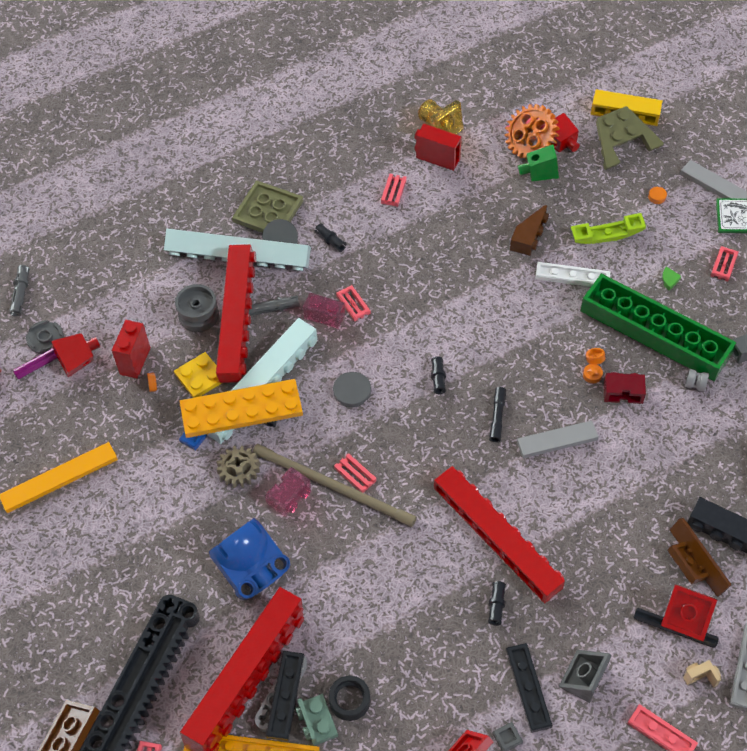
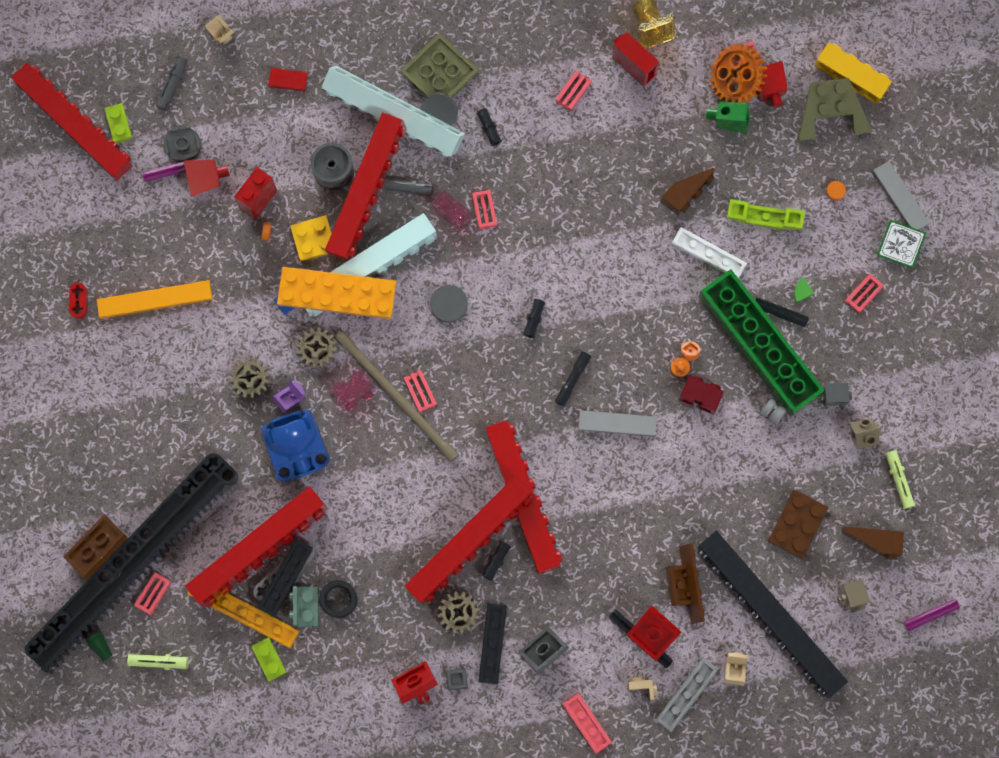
camera: 20 degrees right, 20 degrees up
none -> tan bracket [204,15,234,44]
none -> dark tan gear [229,357,271,399]
none -> red tile [268,68,308,92]
none -> medium lavender bracket [272,380,306,414]
none -> red brick [404,475,535,604]
none -> dark tan gear [438,591,480,635]
none -> black axle [756,298,809,327]

